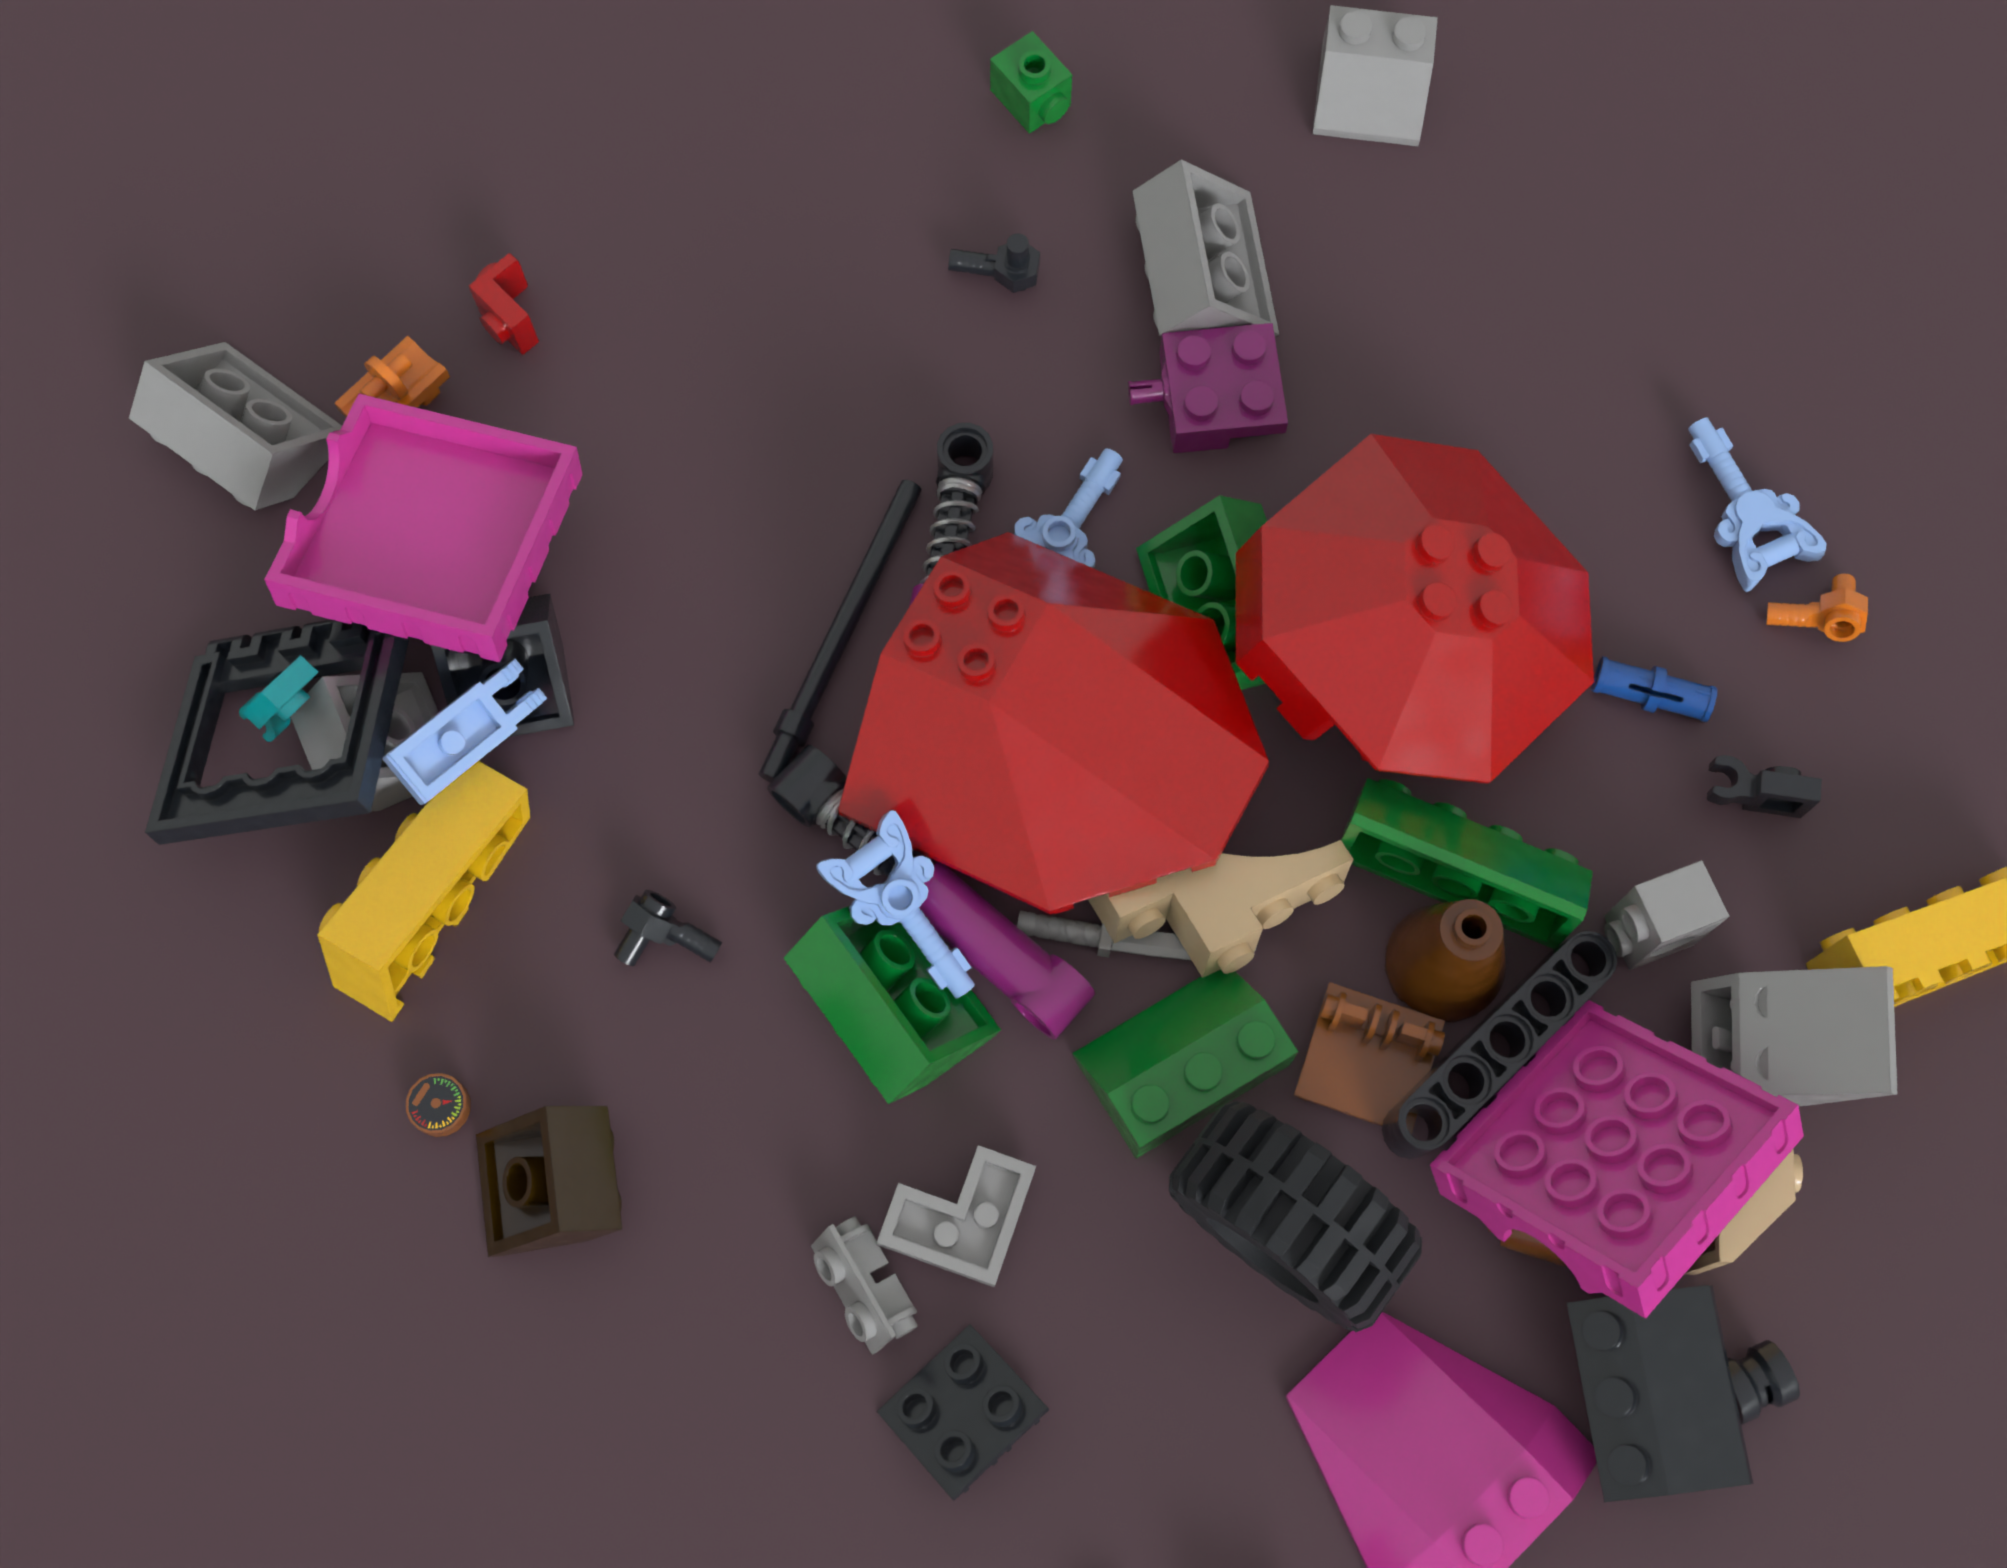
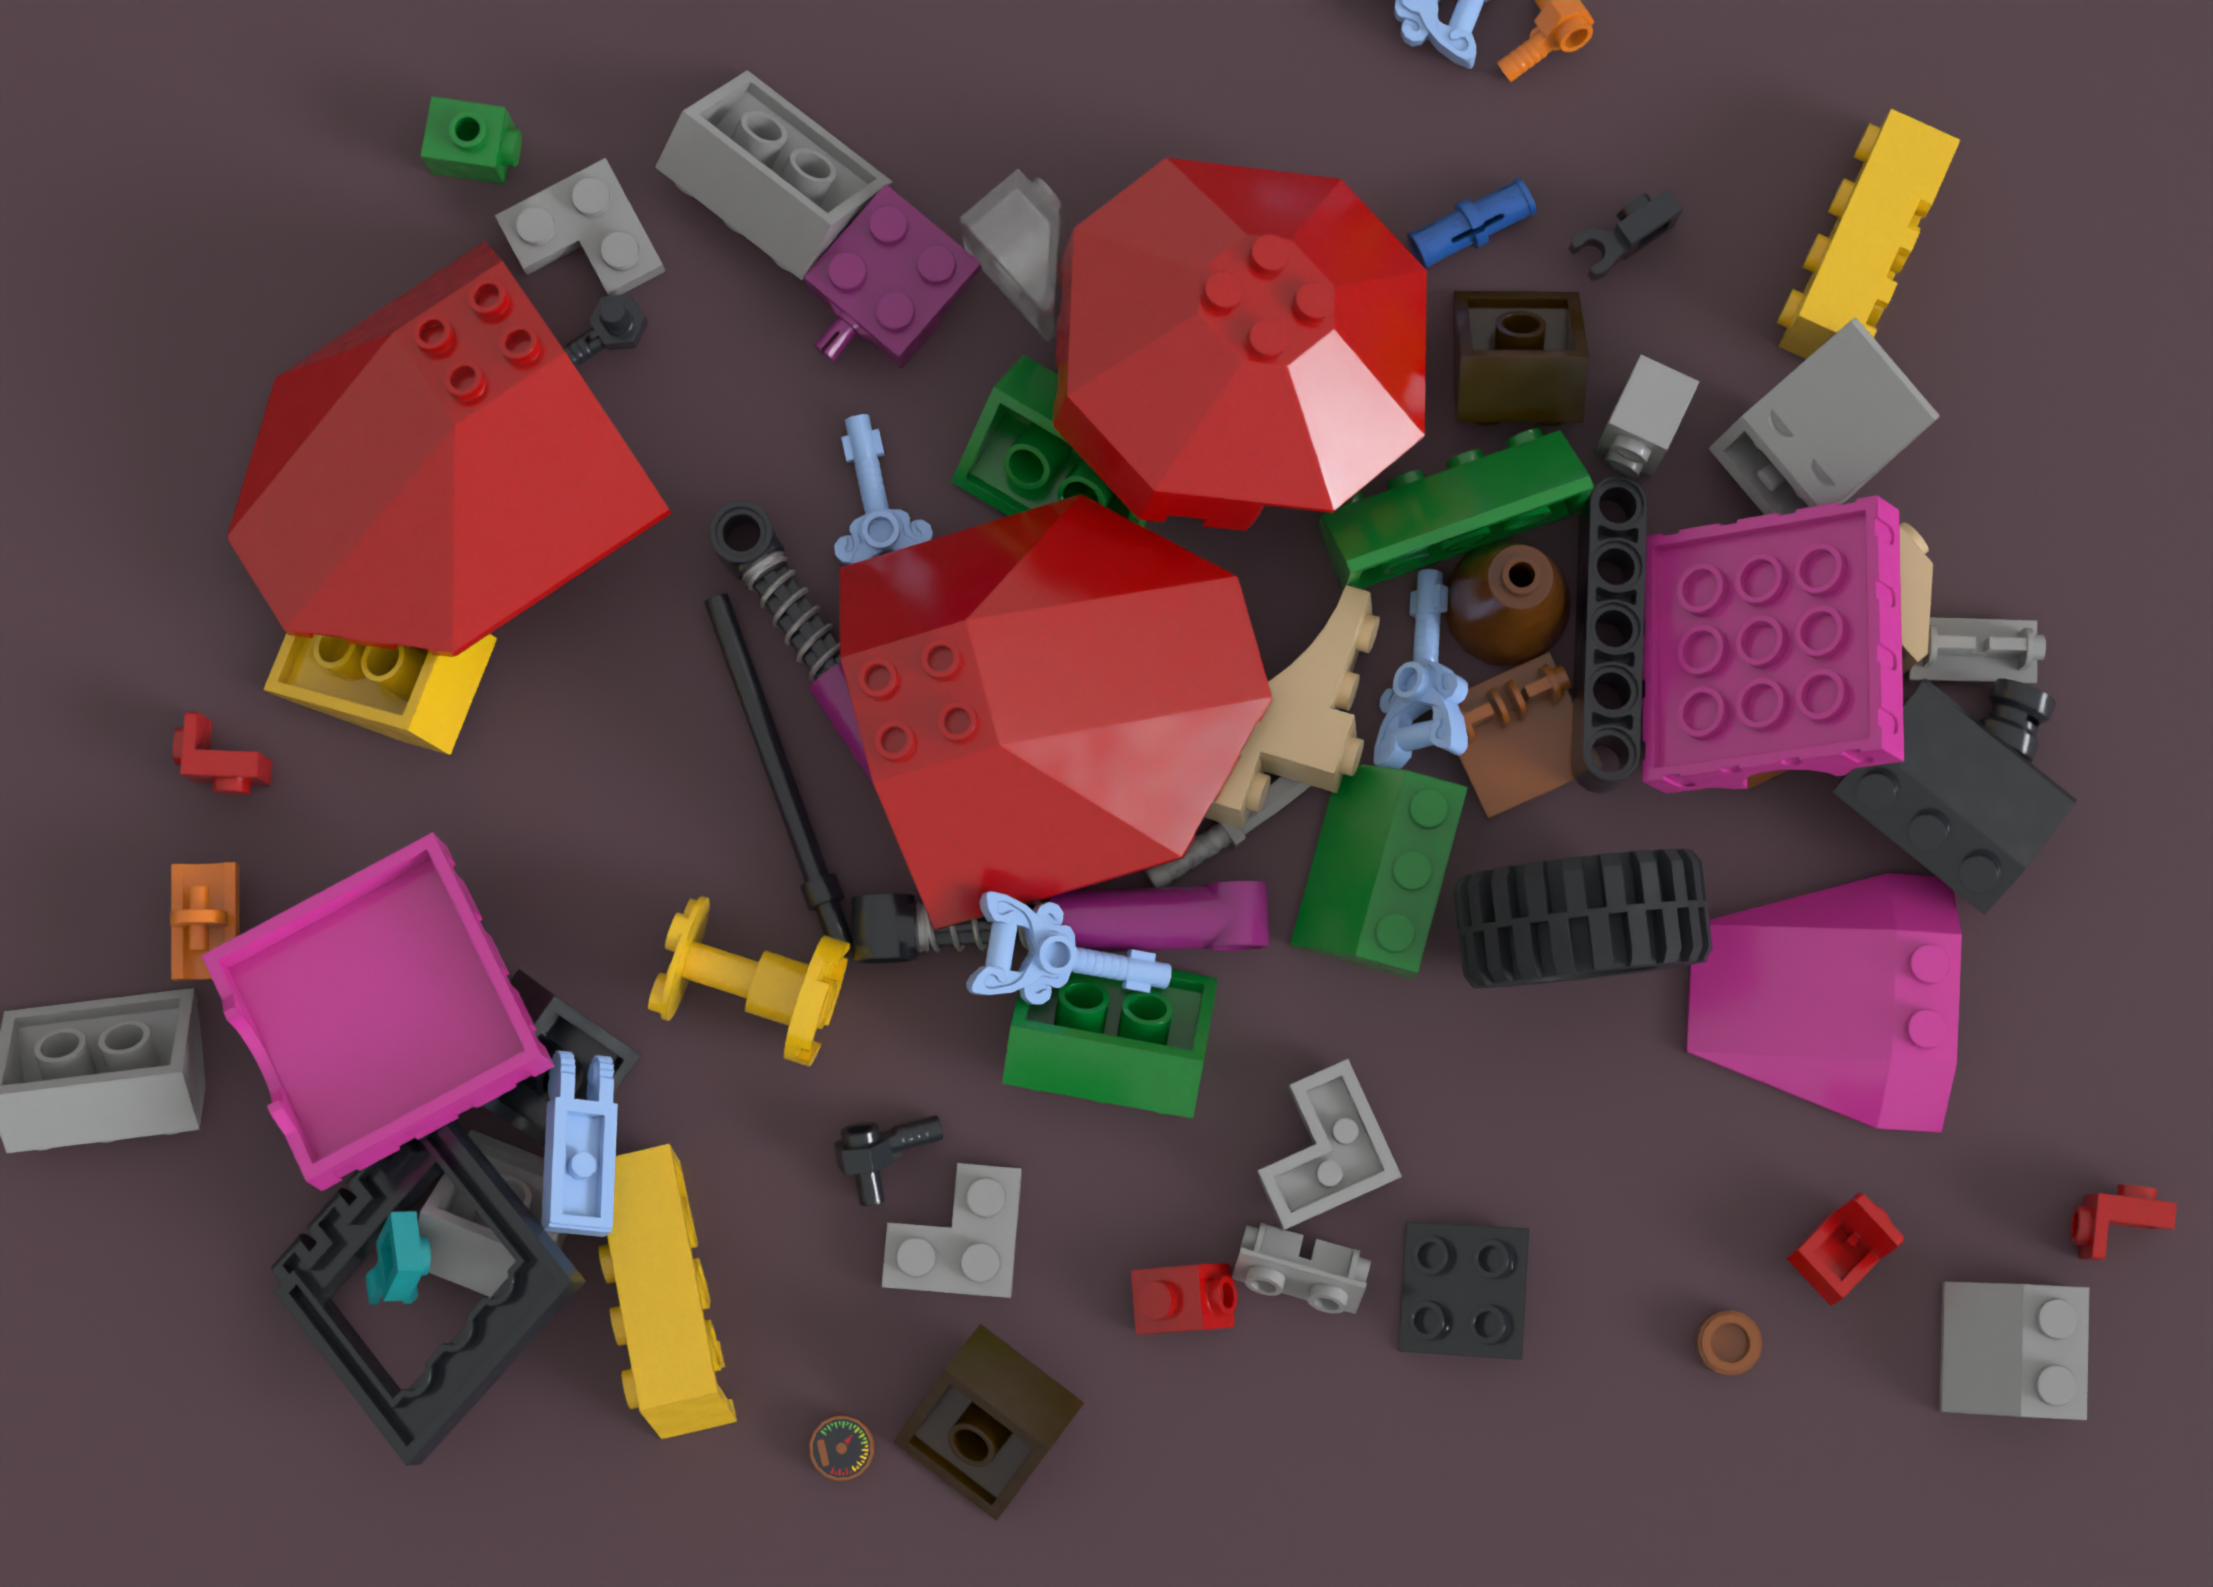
camera: 40 degrees left, 10 degrees up
none -> red windscreen [226,241,672,657]
none -> yellow slope [263,633,497,755]
none -> light grey plate [495,158,666,296]
none -> yellow piece [648,896,850,1067]
none -> light grey plate [882,1163,1022,1298]
none -> clear slope [960,168,1063,342]
none -> red bracket [1131,1263,1237,1335]
none -> light blue piece [1373,569,1468,769]
none -> dark brown slope [1453,291,1589,426]
none -> light grey hinge [1909,617,2046,684]

